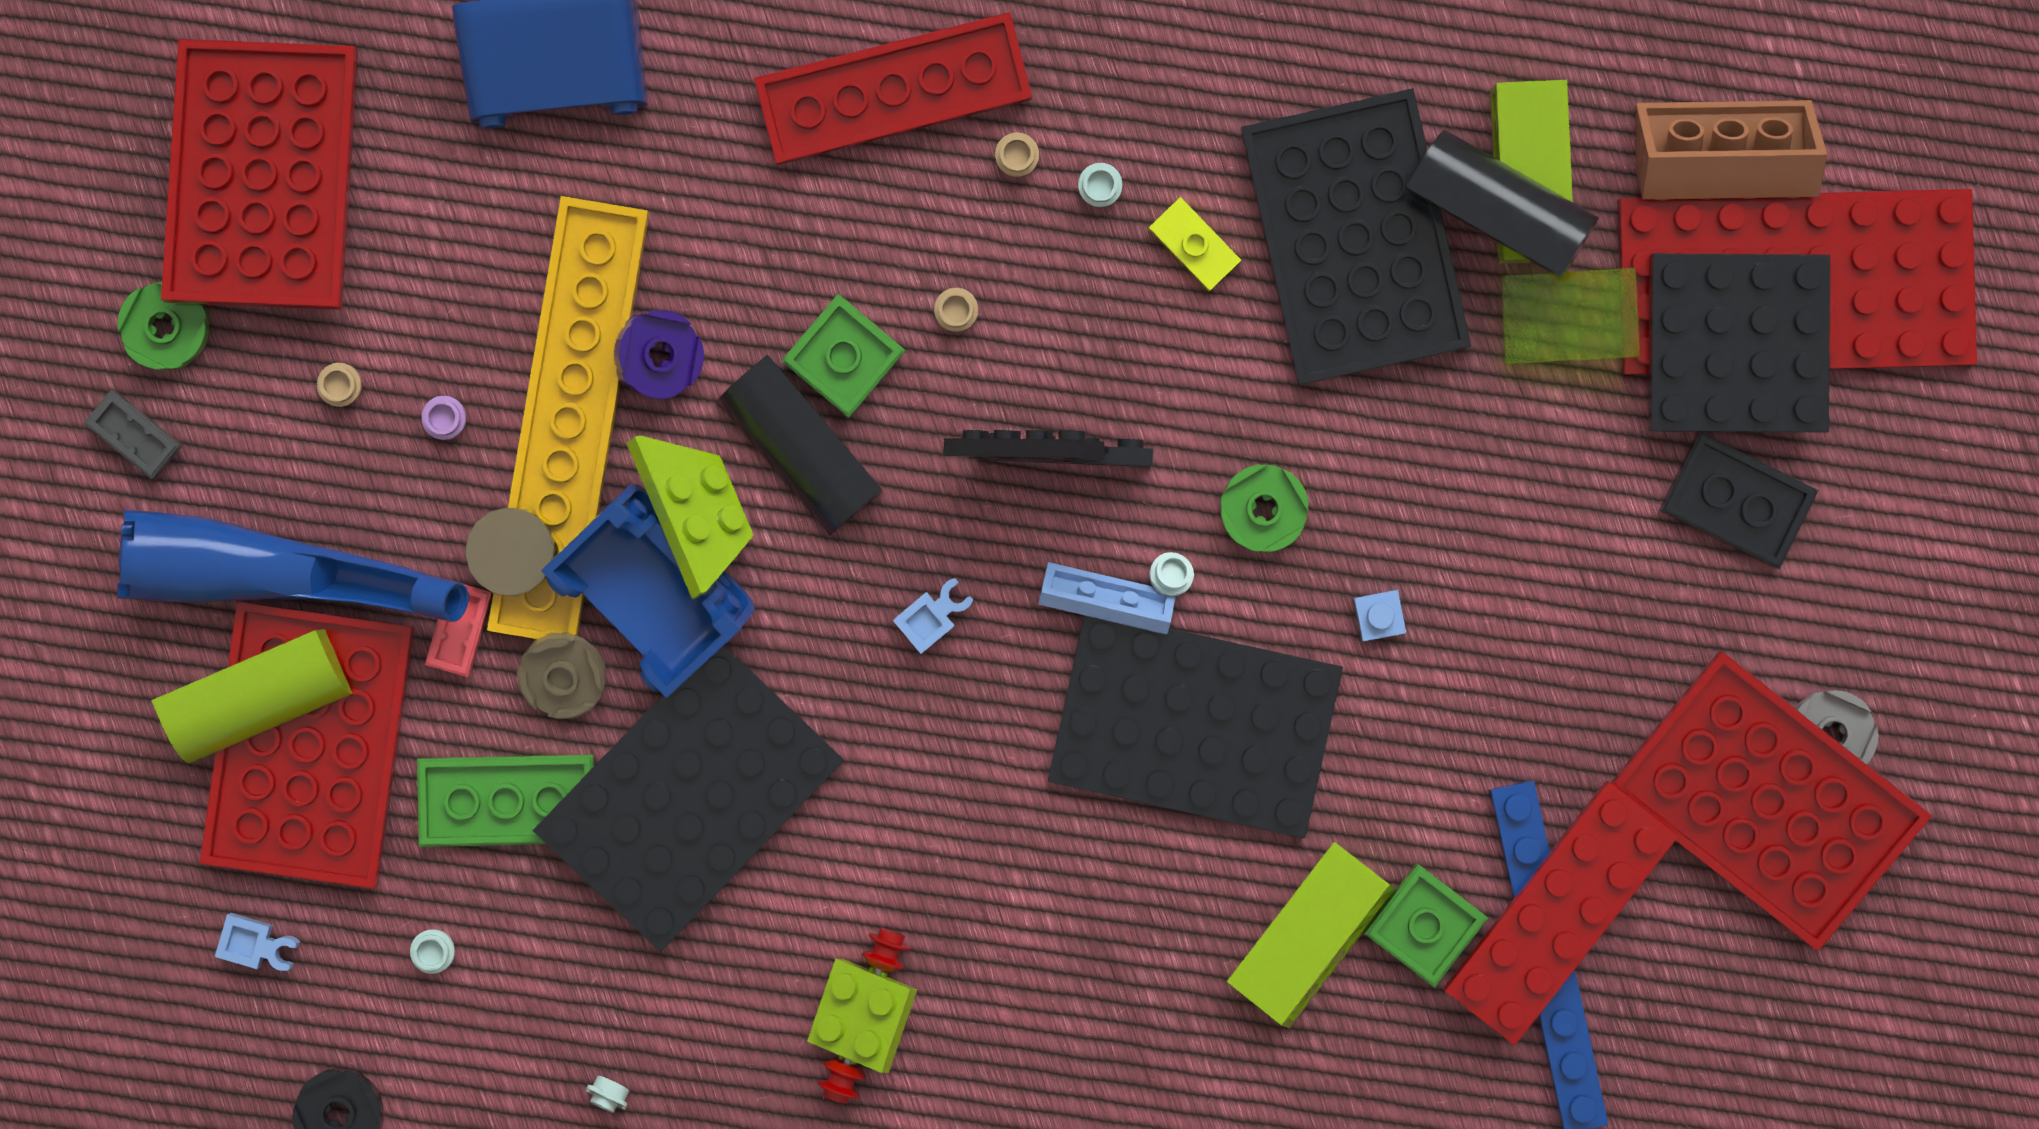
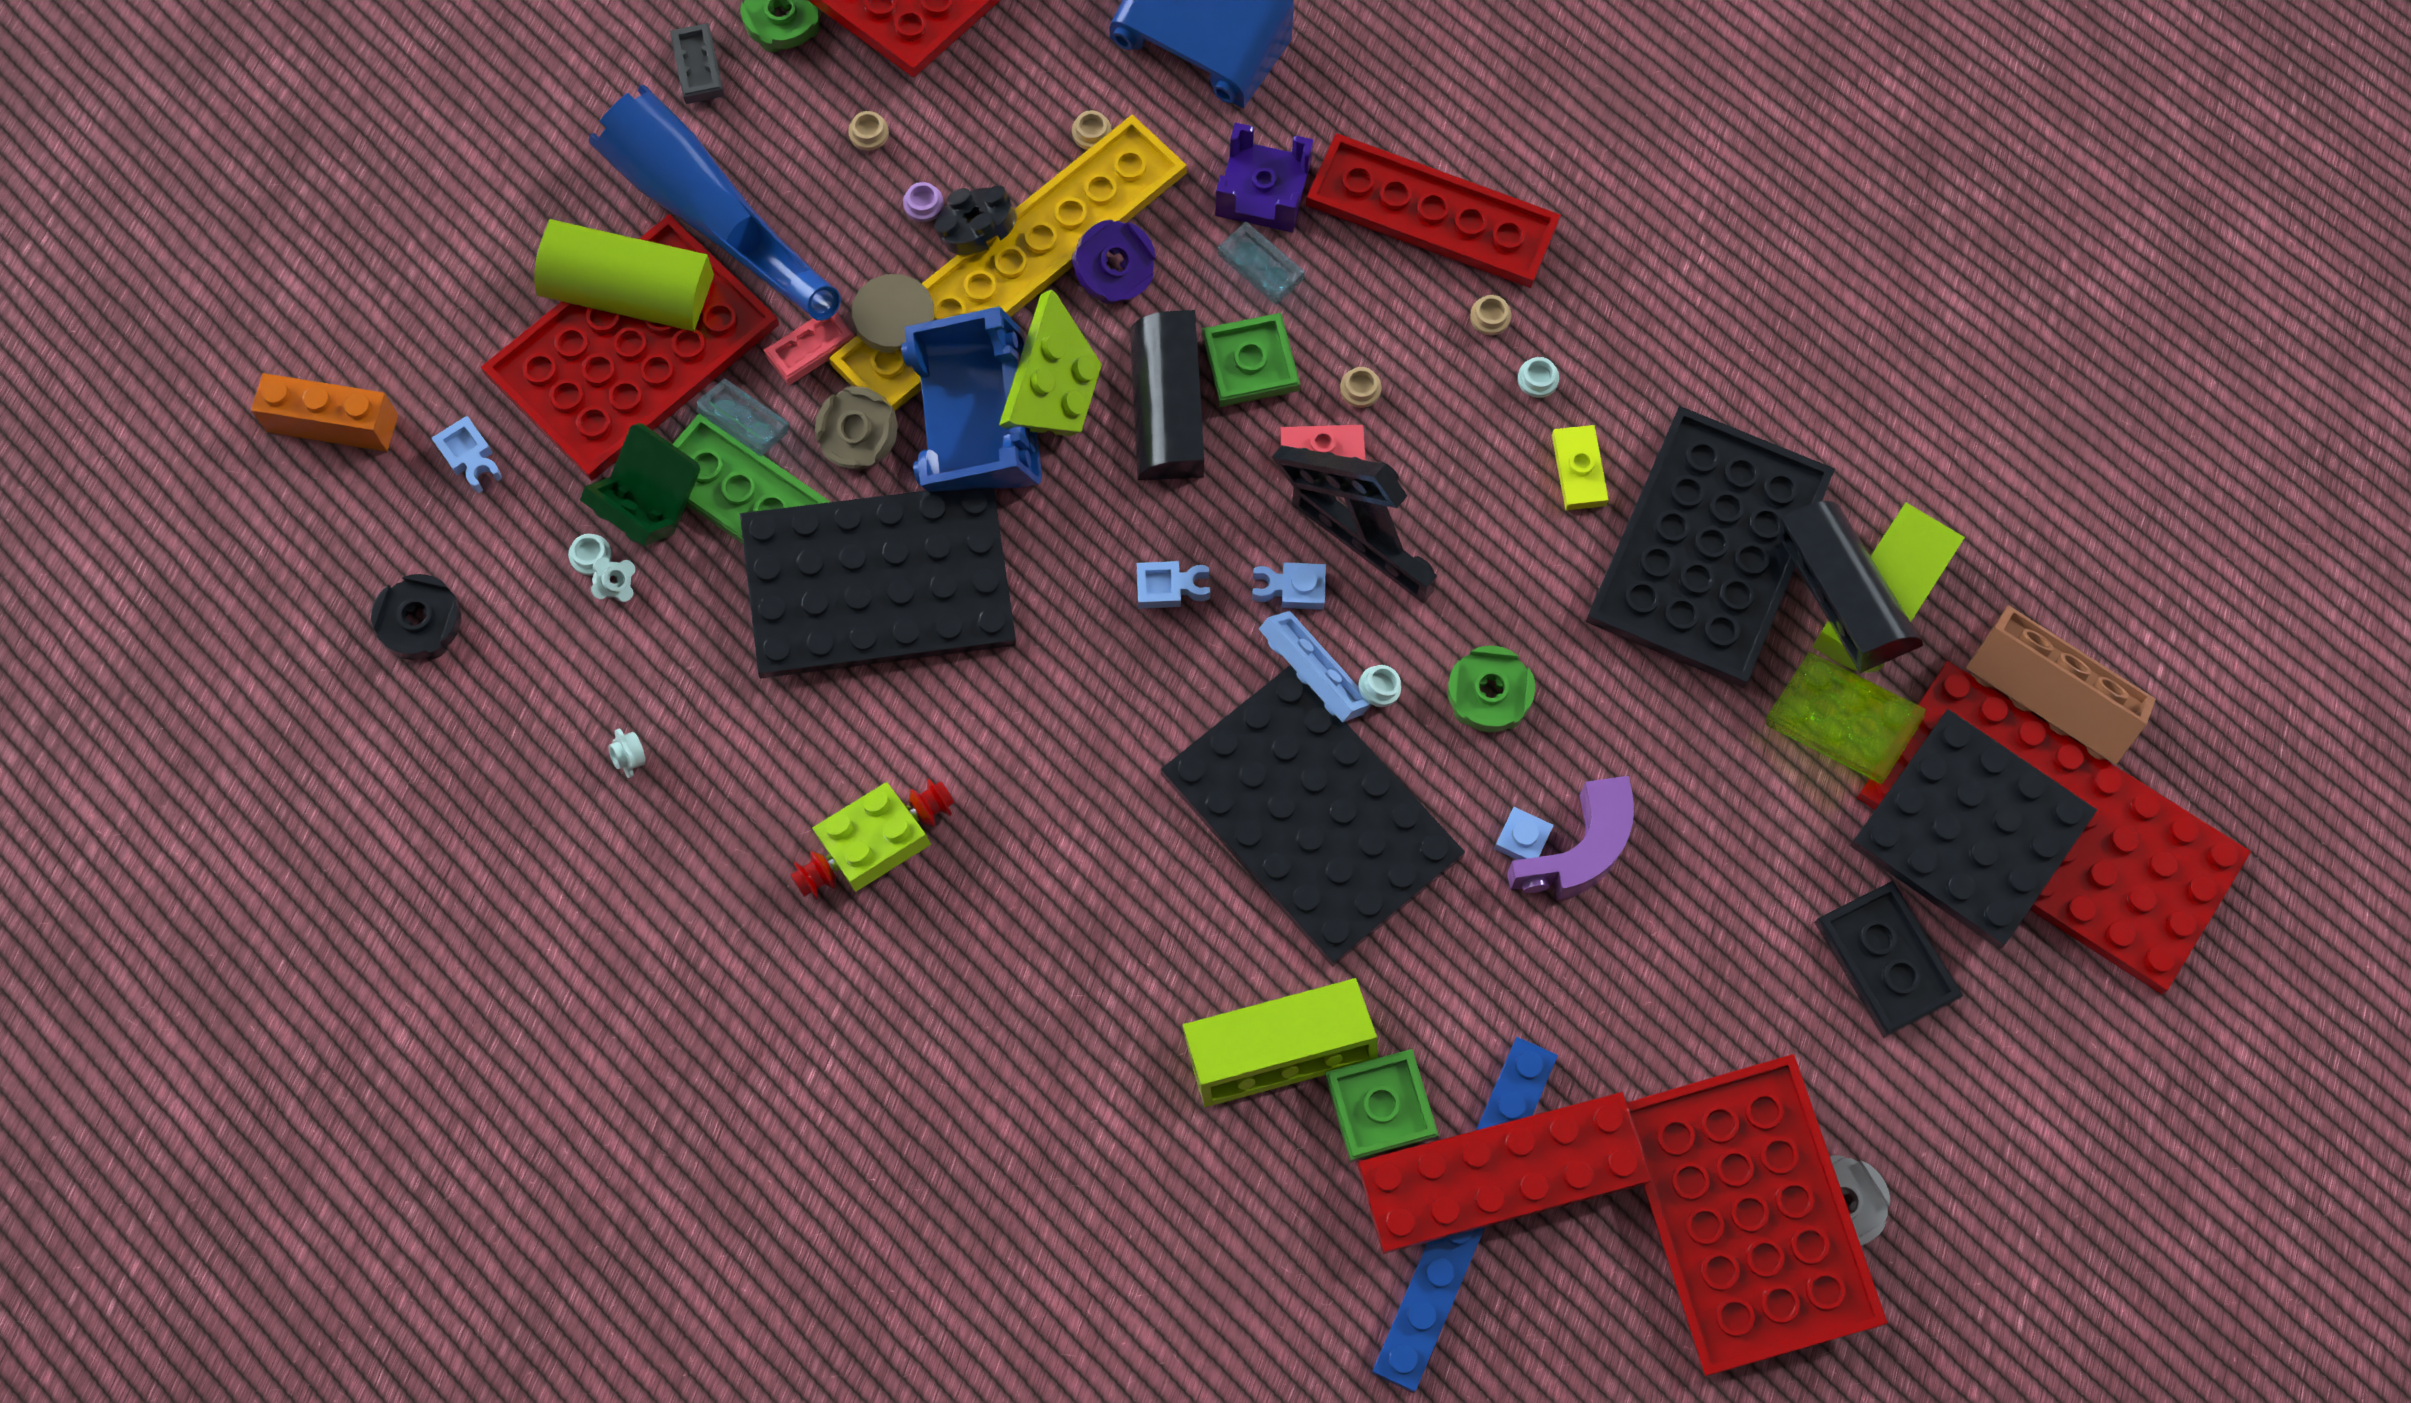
camera: 35 degrees right, 20 degrees down
none -> orange brick [251,373,398,452]
none -> dark green bracket [580,423,700,546]
none -> light aqua plate [591,557,635,602]
none -> clear light blue plate [696,378,789,456]
none -> black plate [934,186,1017,255]
none -> tan plate [1072,110,1112,150]
none -> dark purple panel [1215,122,1313,233]
none -> clear light blue plate [1218,222,1305,305]
none -> light blue plate [1252,562,1326,610]
none -> coral plate [1280,425,1365,460]
none -> medium lavender arch [1507,776,1634,900]

